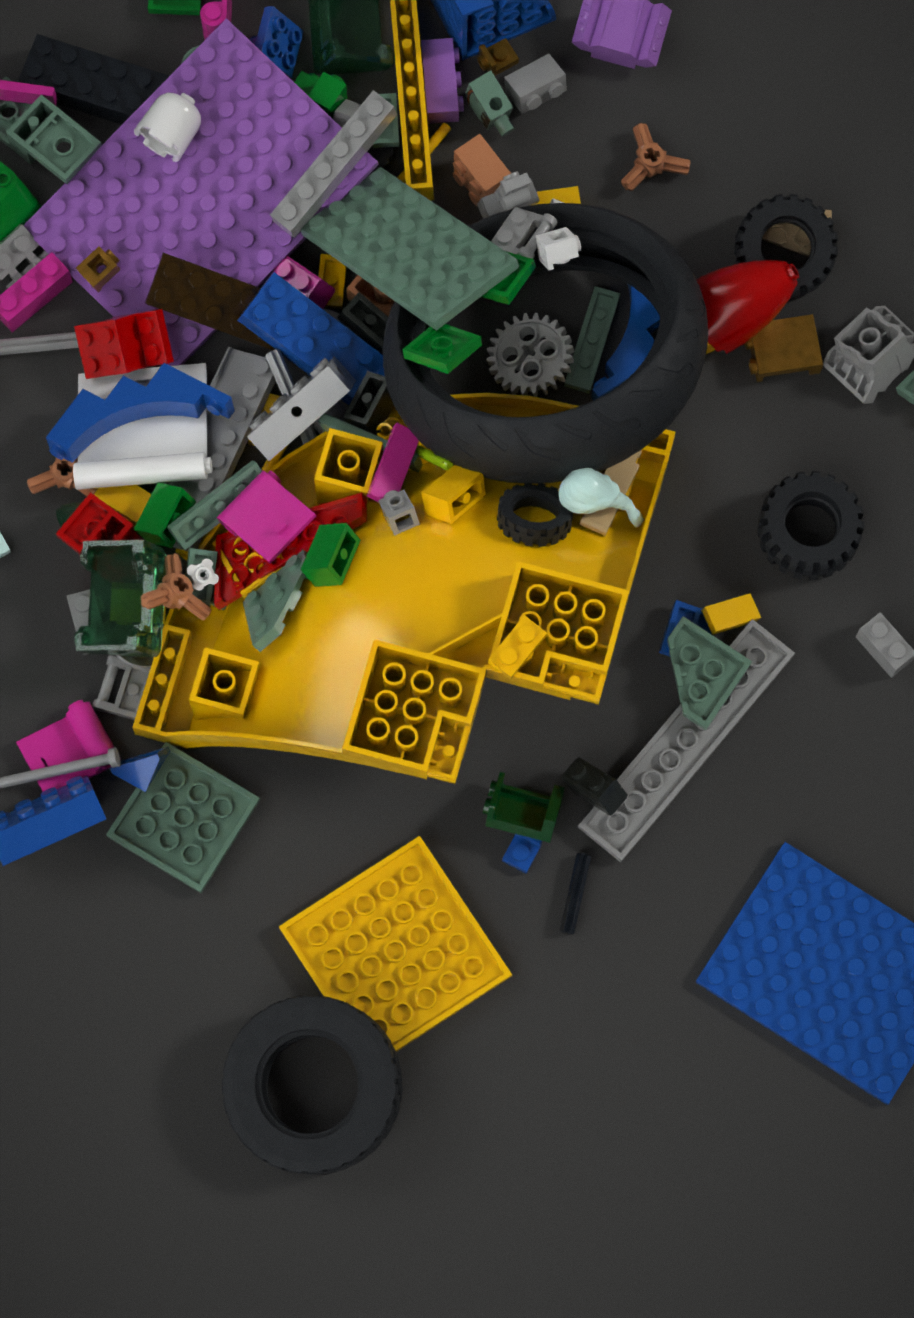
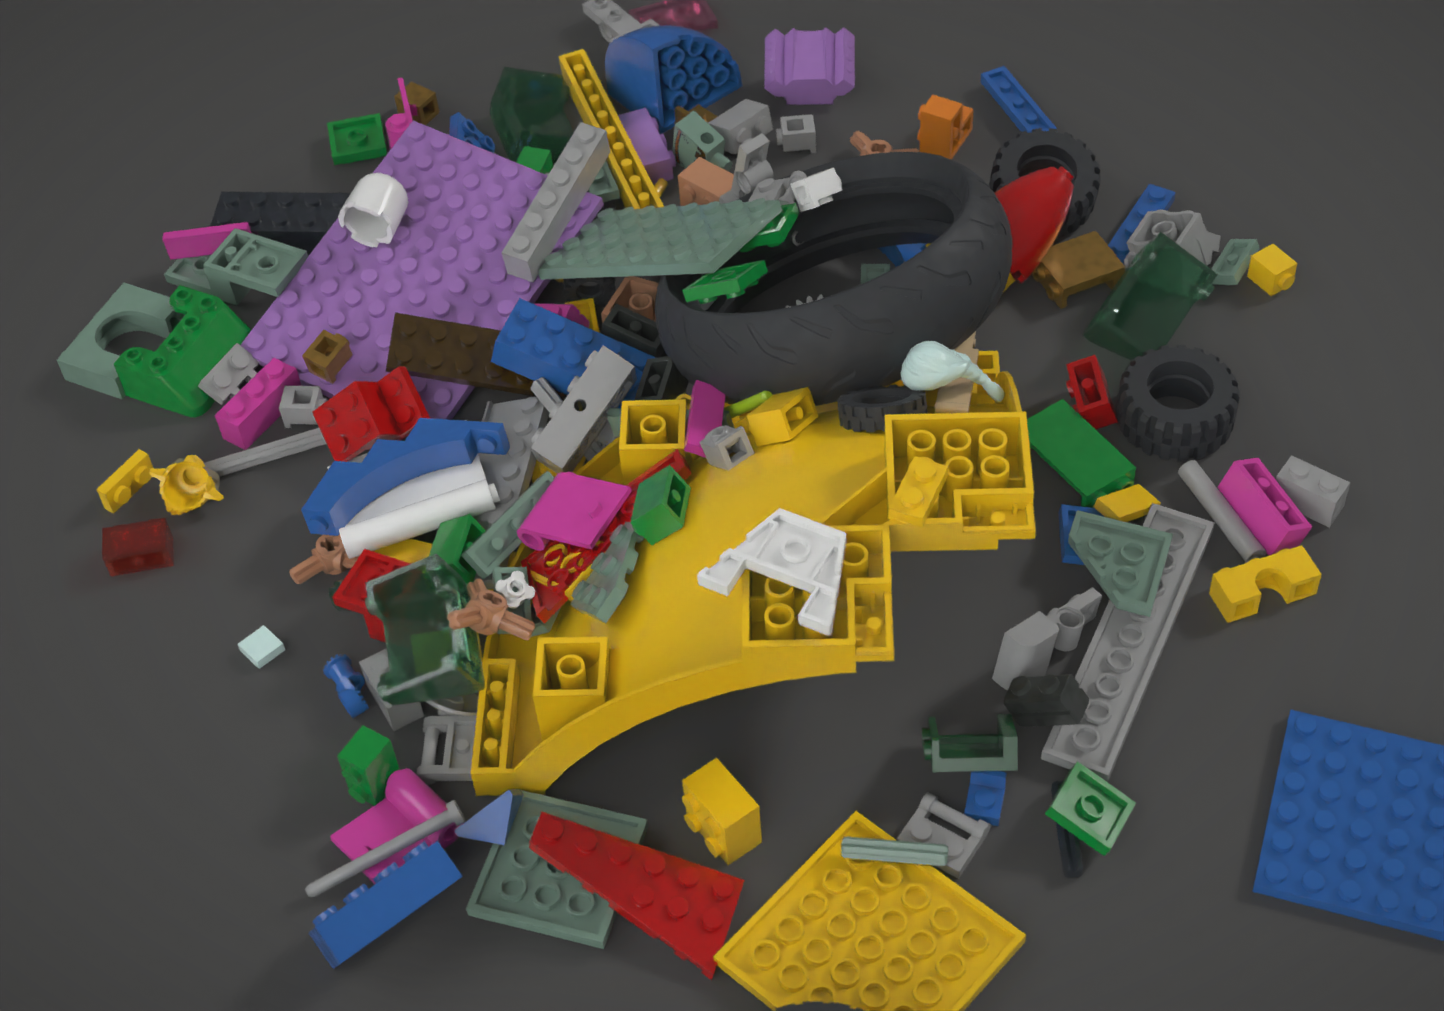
camera: 10 degrees left, 25 degrees down
none -> light grey brick [279,386,328,428]
none -> blue connector [323,654,369,718]
none -> green brick [337,725,400,806]
none -> red wing [529,811,745,981]
none -> yellow brick [682,758,762,865]
none -> white wing [697,508,846,636]
none -> light grey brick [776,114,816,153]
none -> sand green axle [841,836,948,866]
none -> light grey plate [897,792,991,879]
none -> orange brick [917,95,973,159]
none -> blue plate [980,66,1057,133]
none -> light grey plate [992,588,1102,690]
none -> green panel [1027,399,1136,508]
none -> green plate [1045,761,1136,856]
none -> red brick [1066,354,1118,429]
none -> clear green windscreen [1082,232,1218,361]
none -> blue plate [1108,183,1176,265]
none -> light grey piece [1178,460,1266,563]
none -> yellow arch [1209,545,1322,623]
none -> dark pink brick [1217,458,1312,556]

